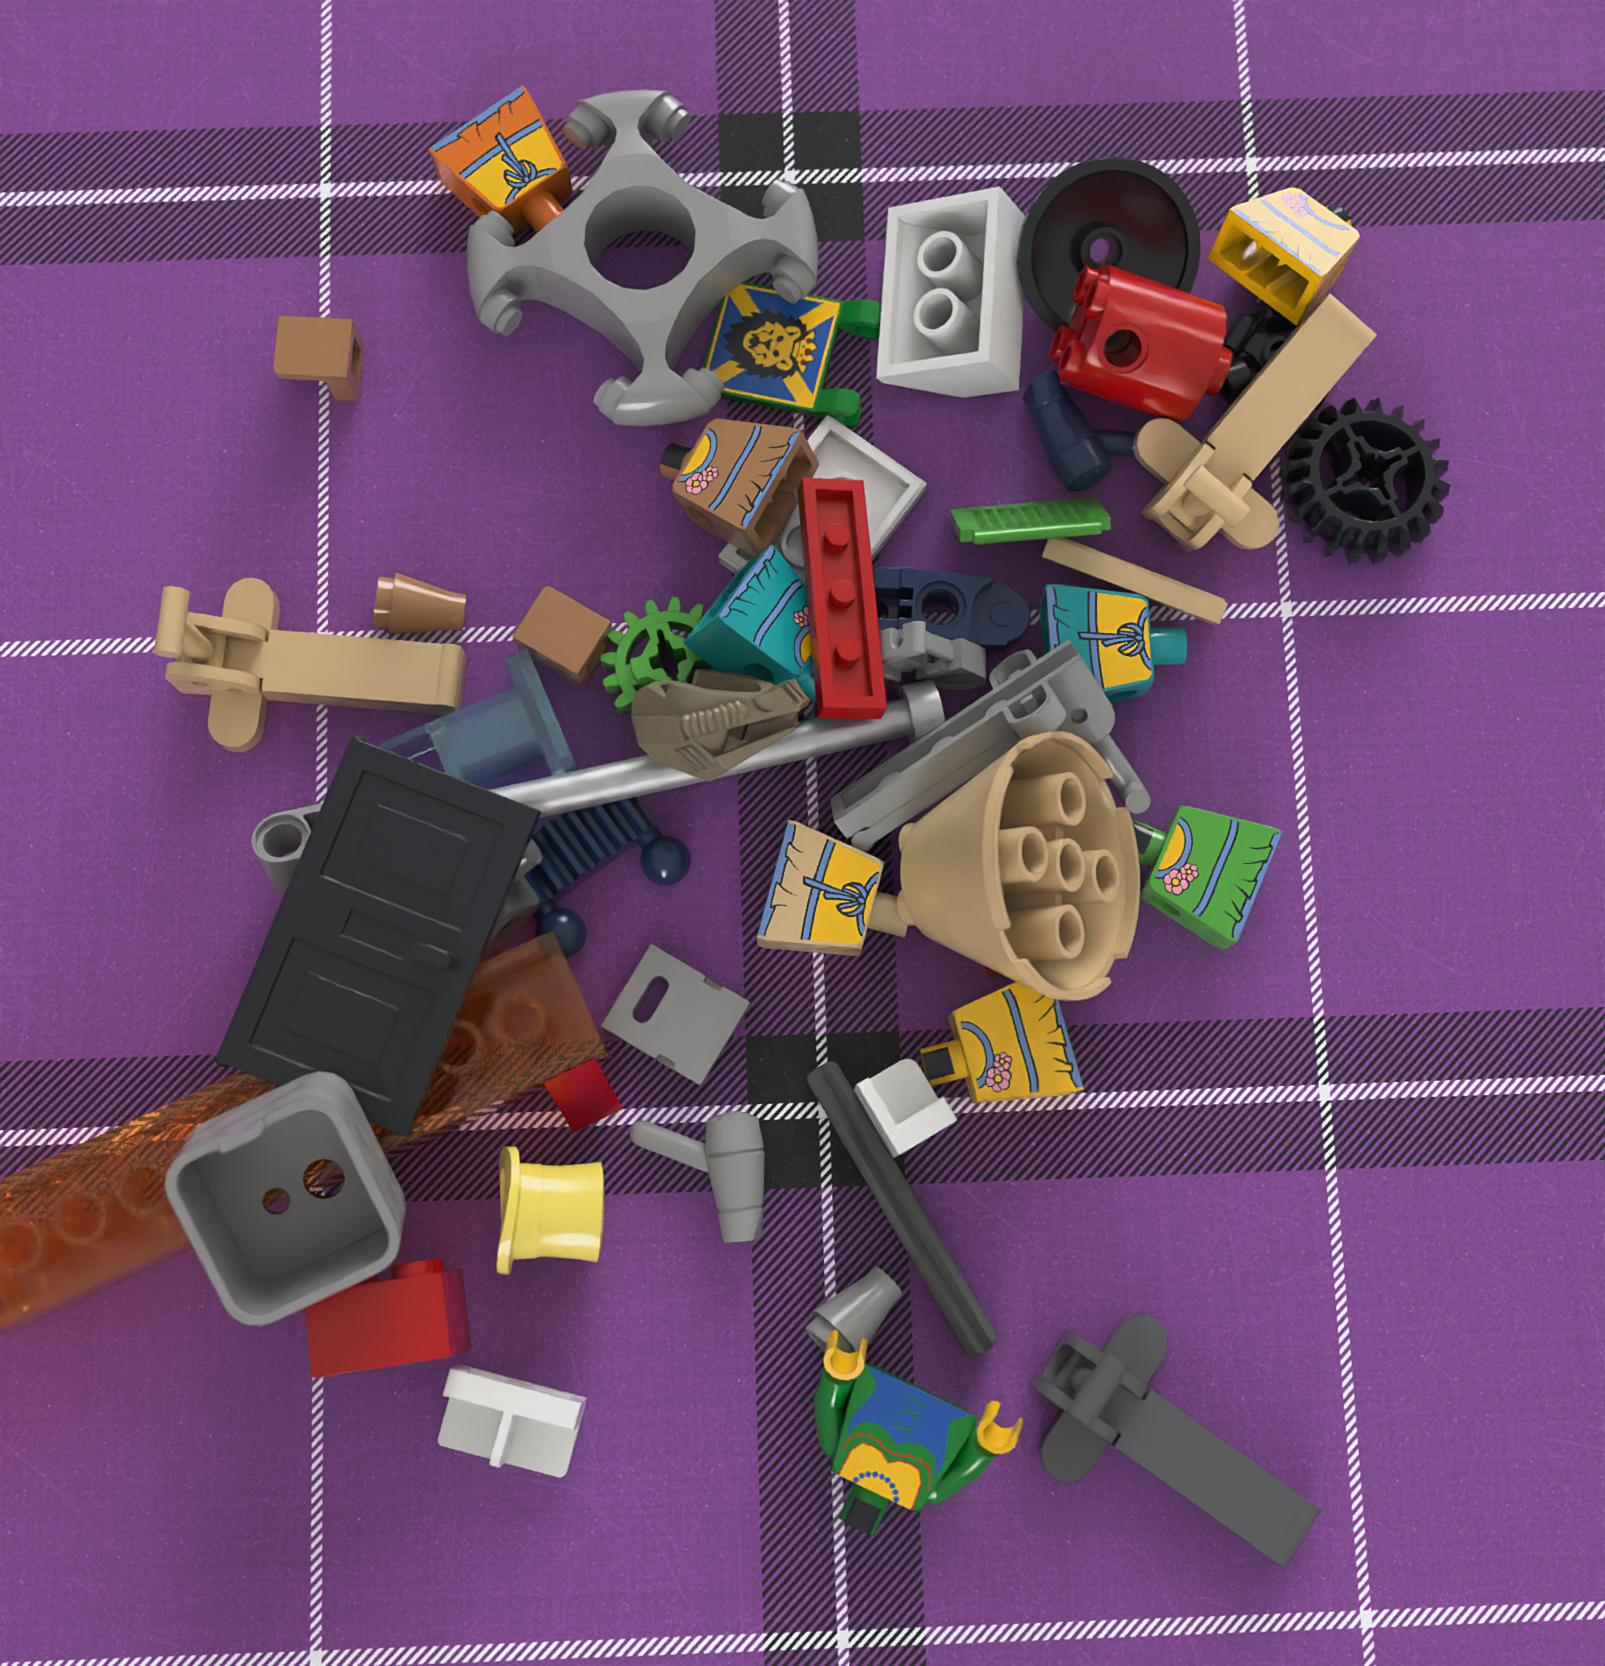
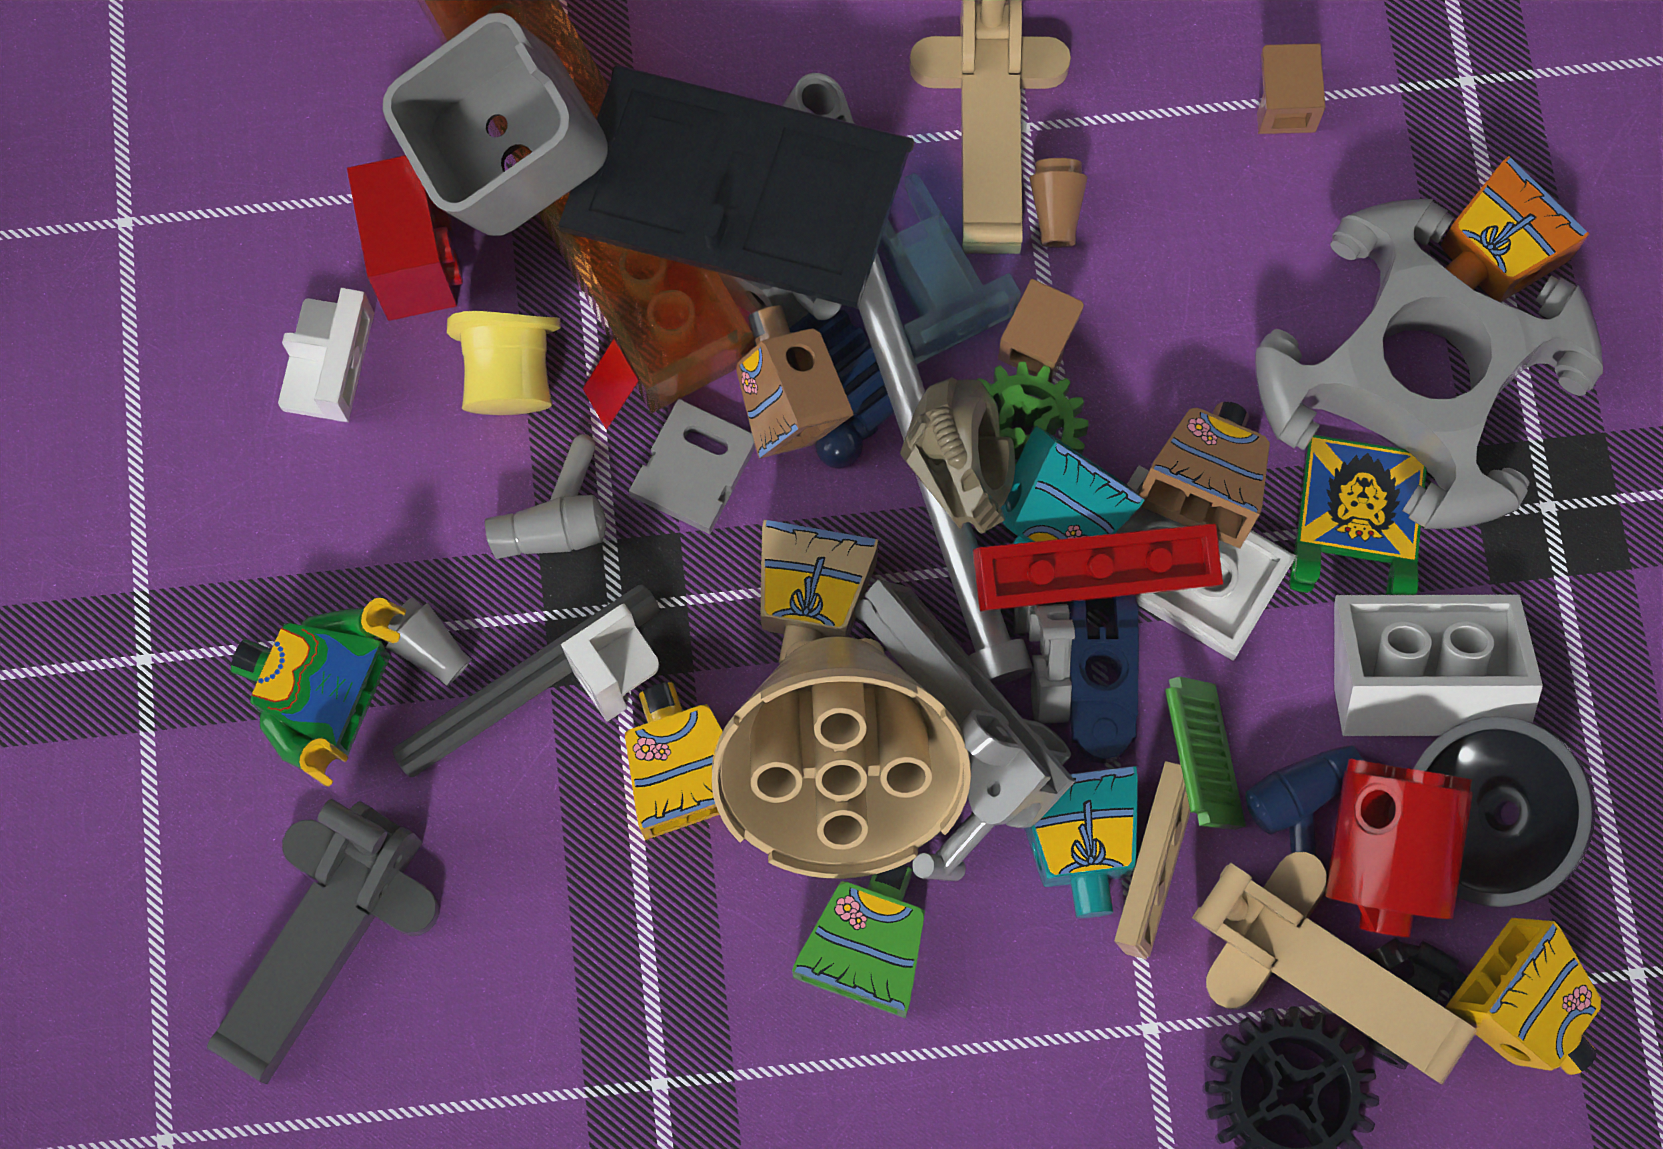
camera: 90 degrees right, 5 degrees down
none -> medium nougat torso [736,305,853,459]

